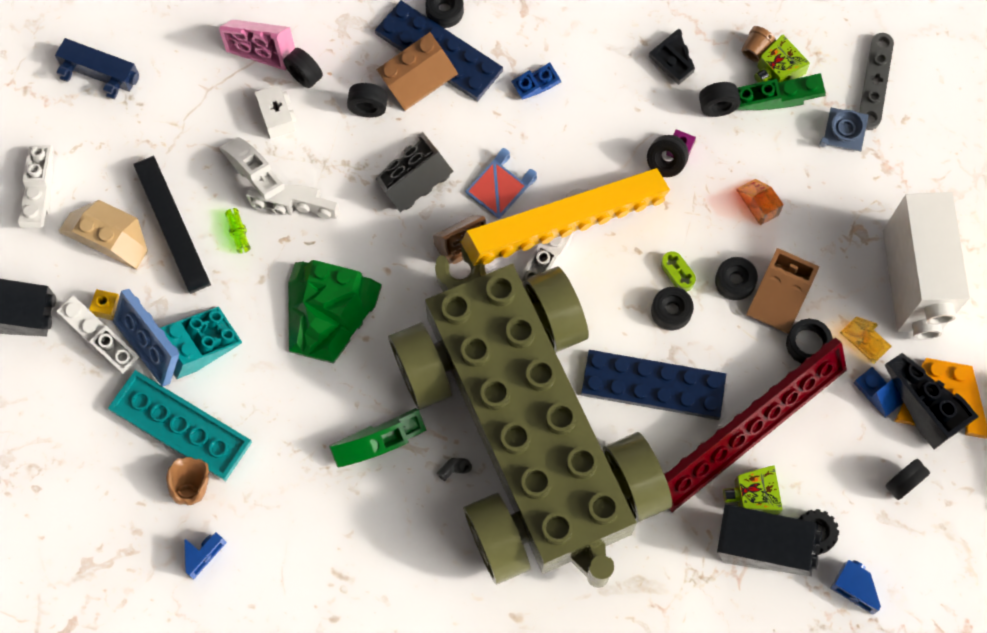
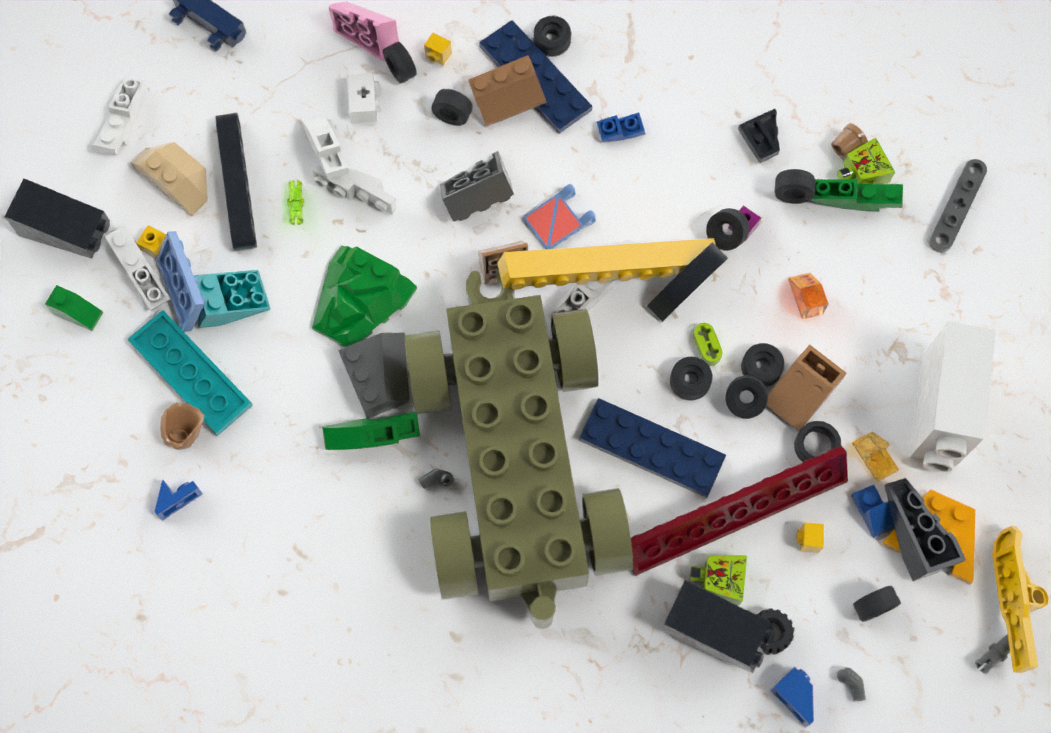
camera: 15 degrees right, 0 degrees up
sand blue hat [819,107,869,152] -> none
none -> green slope [45,285,104,331]
none -> dark grey wedge [338,332,410,419]
none -> yellow plate [424,32,452,66]
none -> black slope [647,242,728,322]
none -> black tyre [725,375,768,419]
none -> yellow plate [796,522,824,553]
none -> dark grey arm [837,667,866,701]

